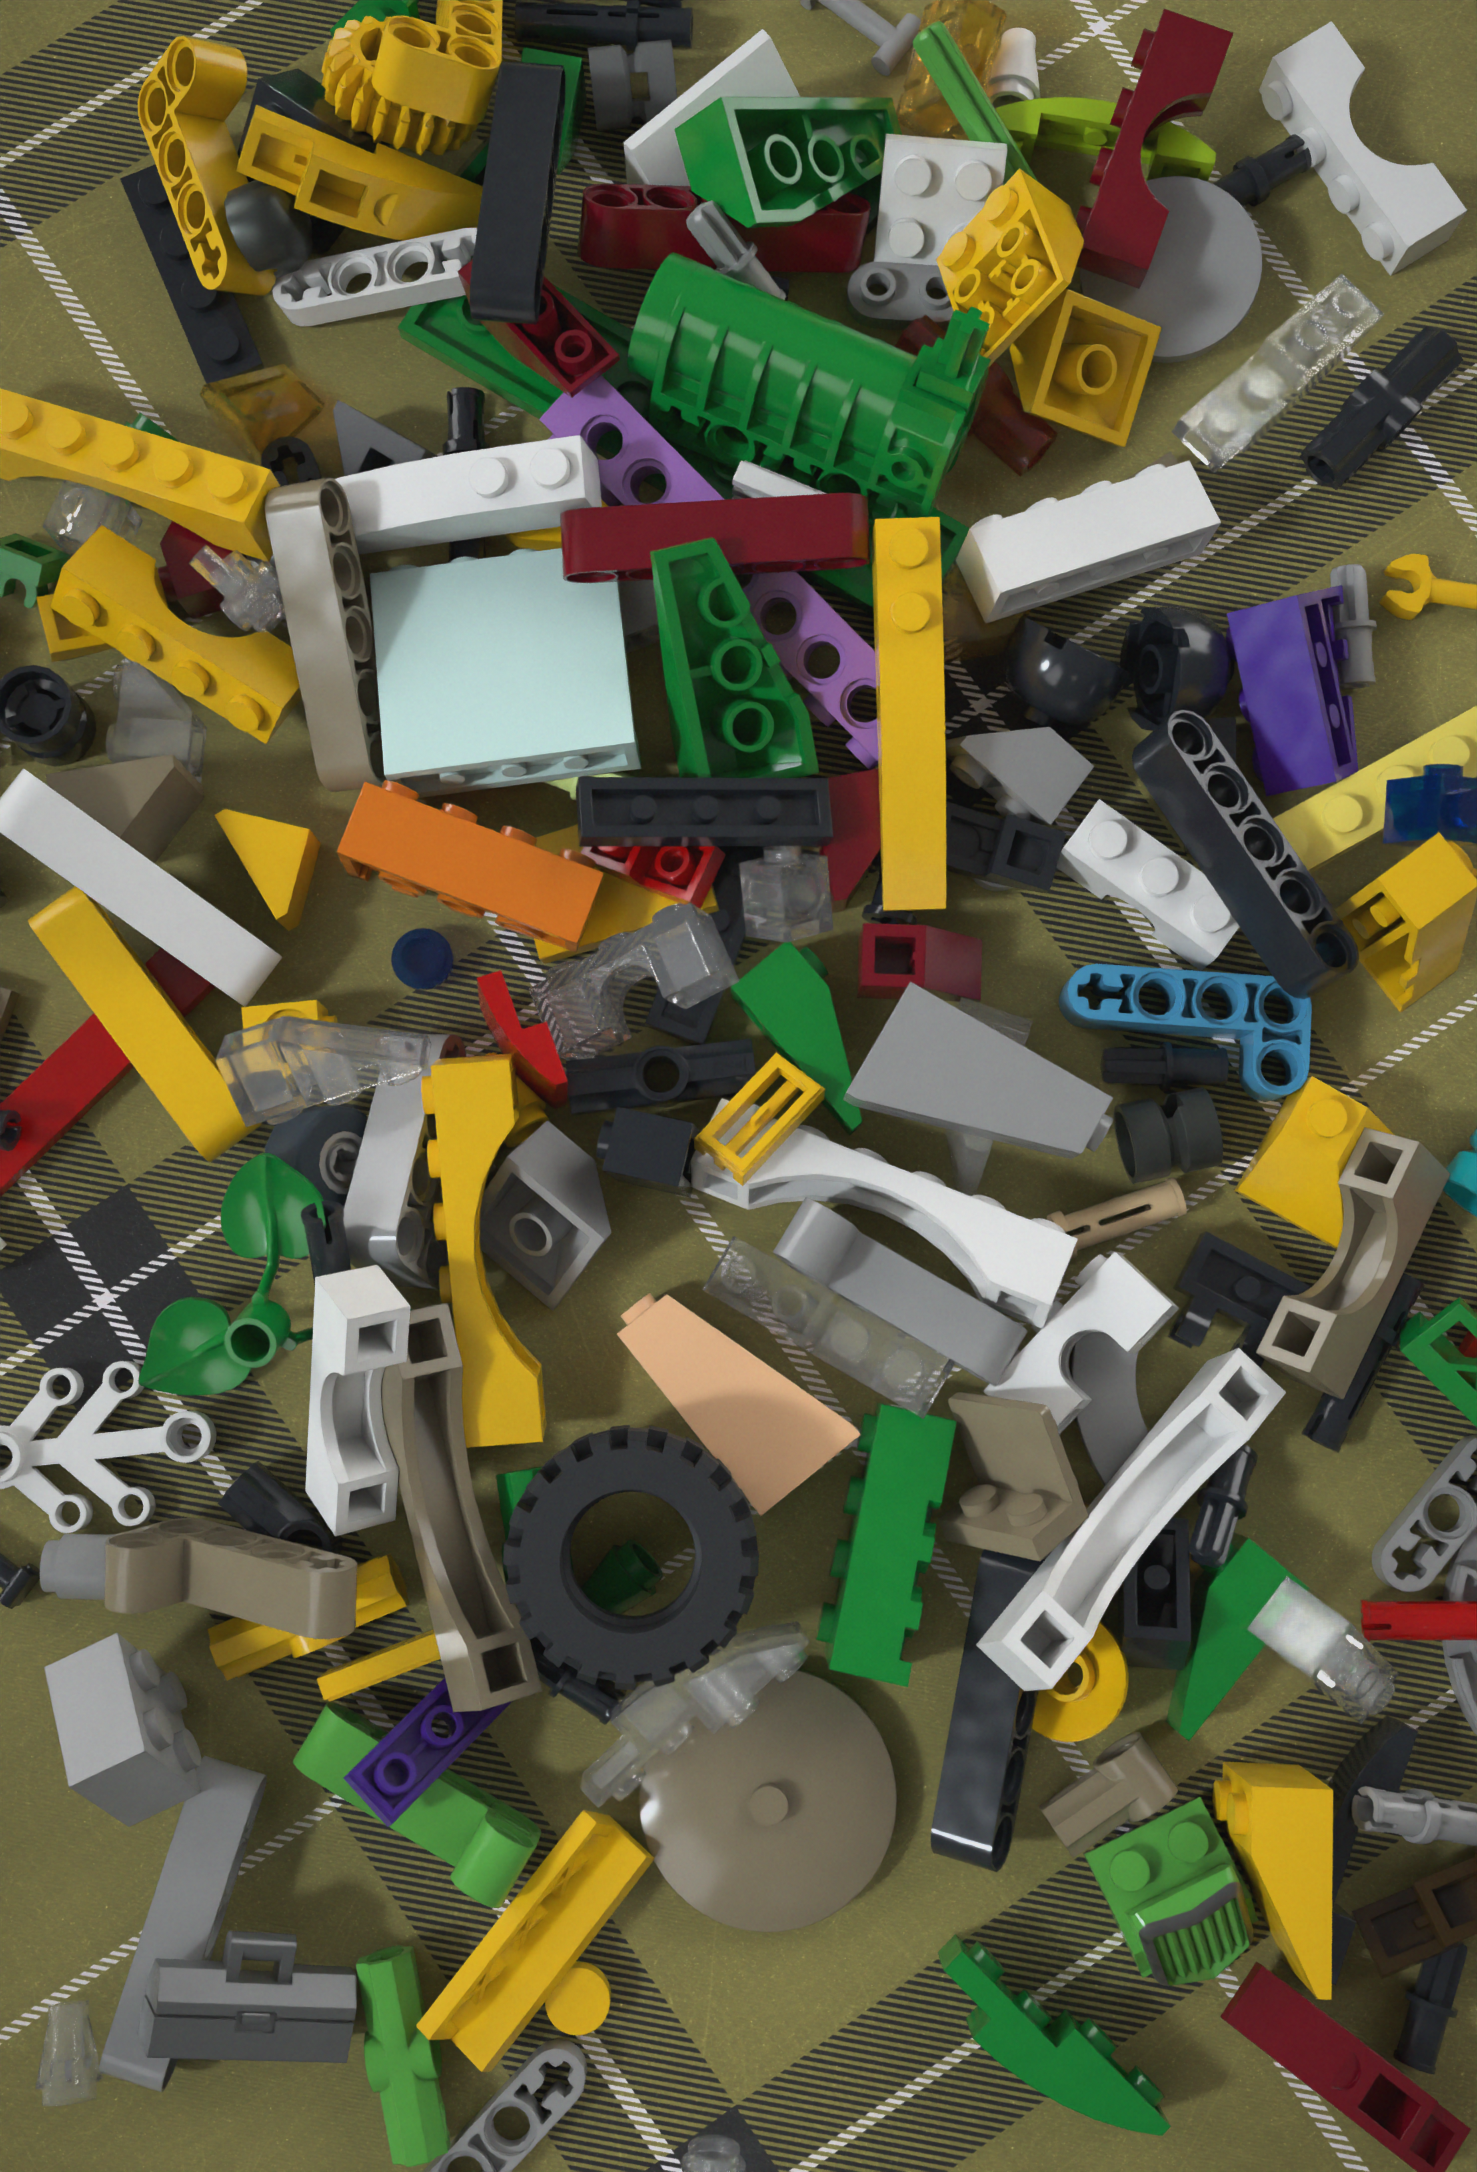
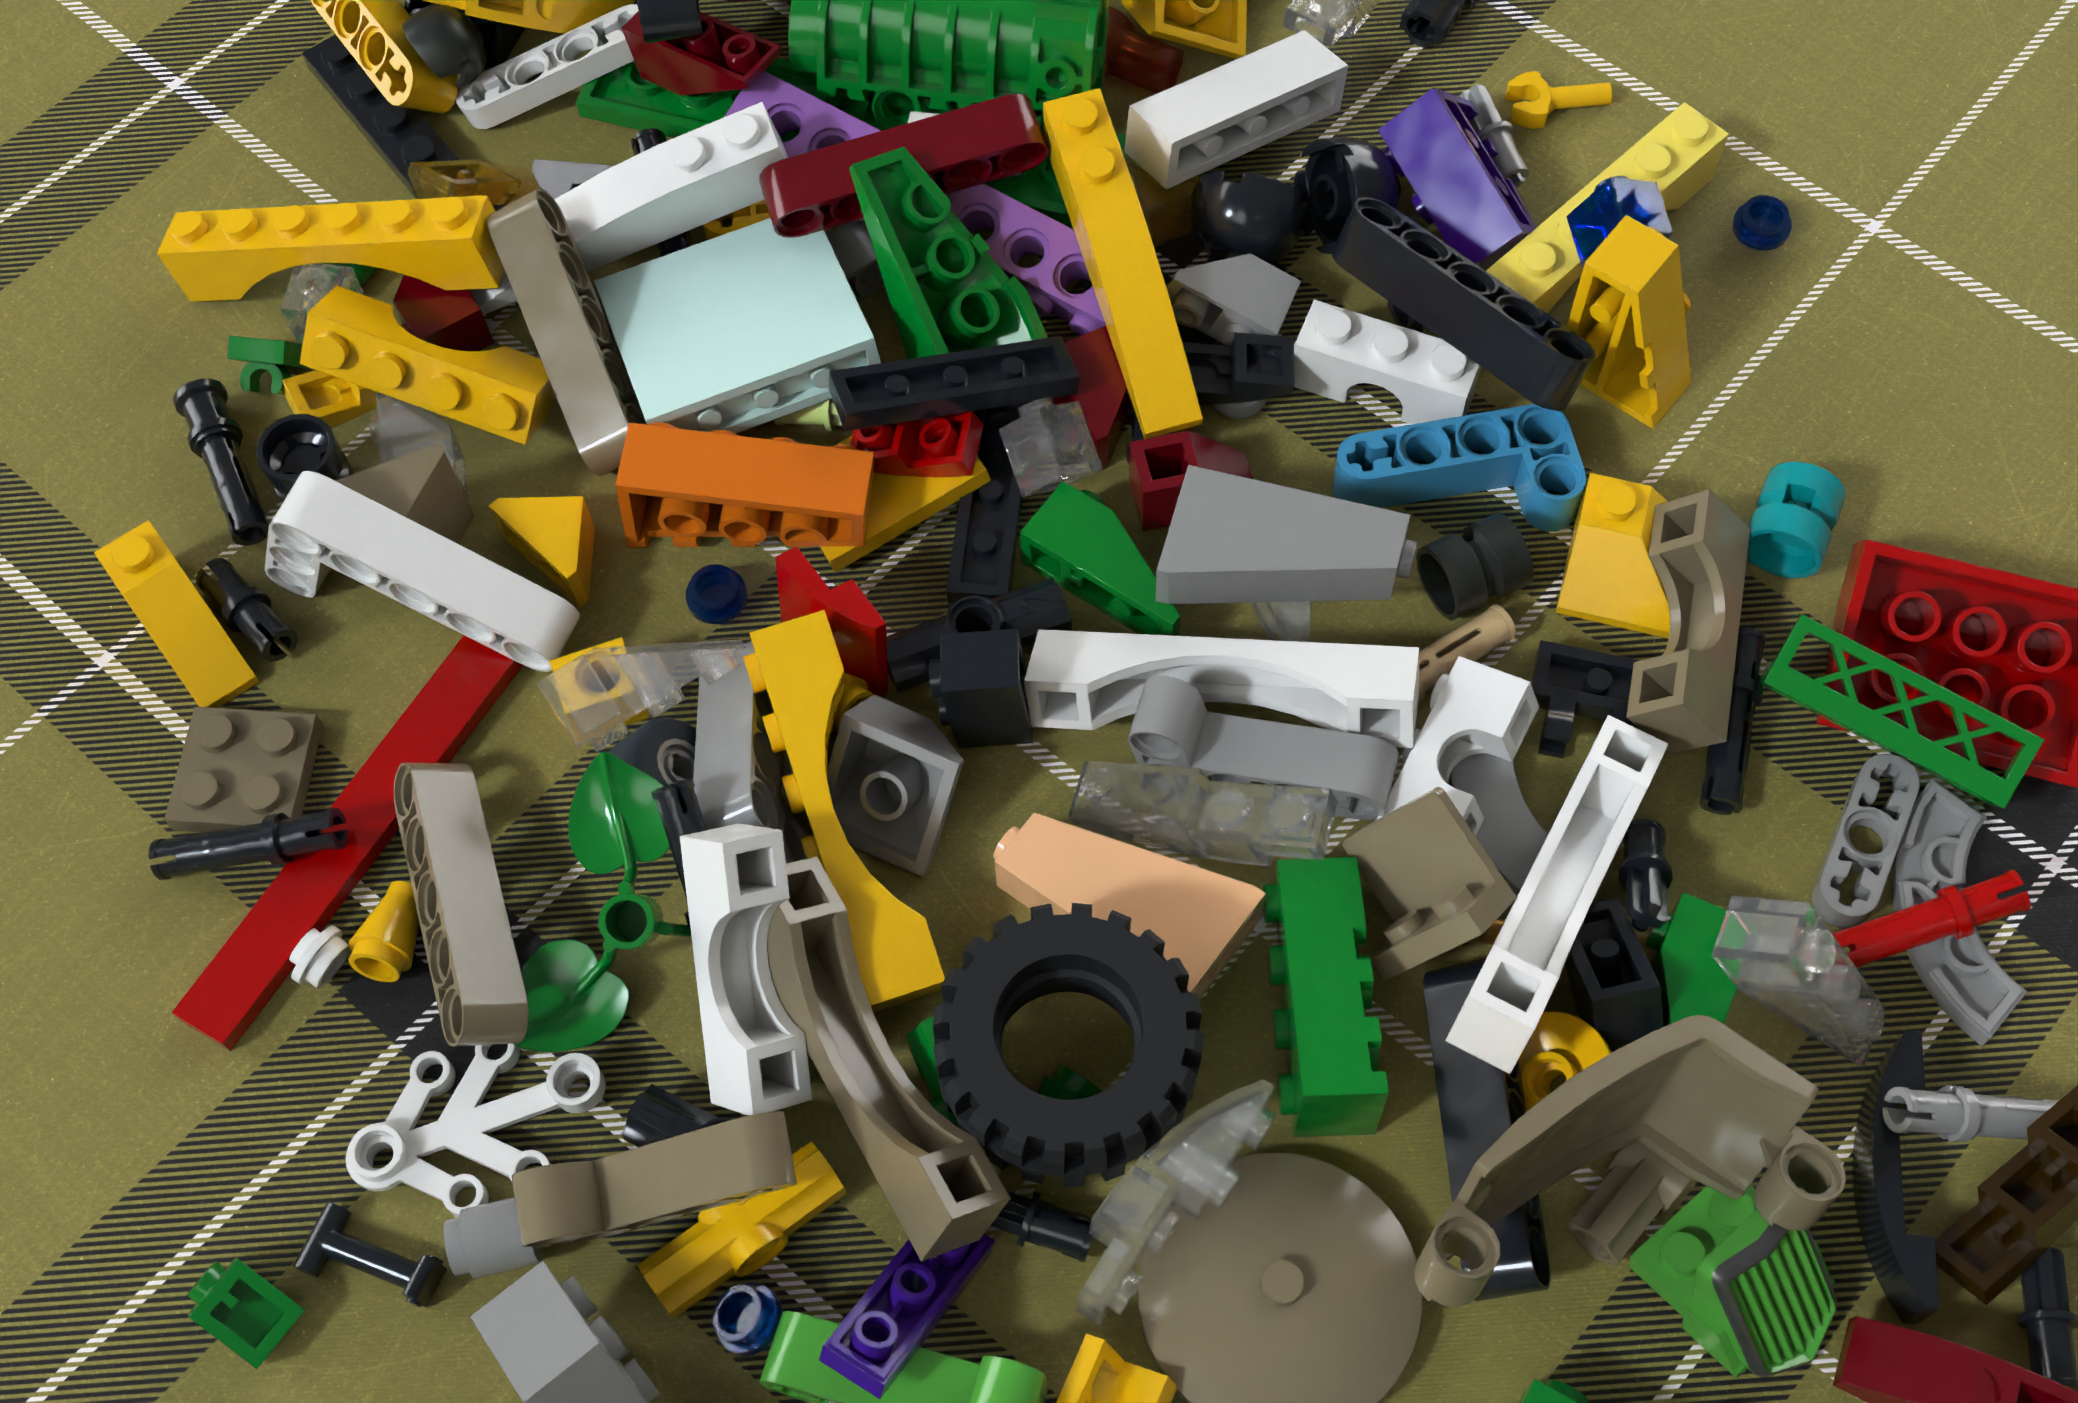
camera: 10 degrees left, 20 degrees down
yellow beam [28,886,262,1163] -> none
clear piece [189,545,285,632] -> none
yellow tile [317,1629,441,1702] -> none
clear arch [528,903,739,1061] -> none
yellow tile [694,1052,825,1186] -> none
black axle [1100,1042,1229,1091] -> none
yellow slope [1212,1762,1333,2000] -> none
none -> yellow cone [348,881,420,982]
none -> dark tan beam [394,763,529,1047]
none -> clear blue plate [712,1283,782,1356]
none -> dark tan panel [1414,1015,1846,1307]

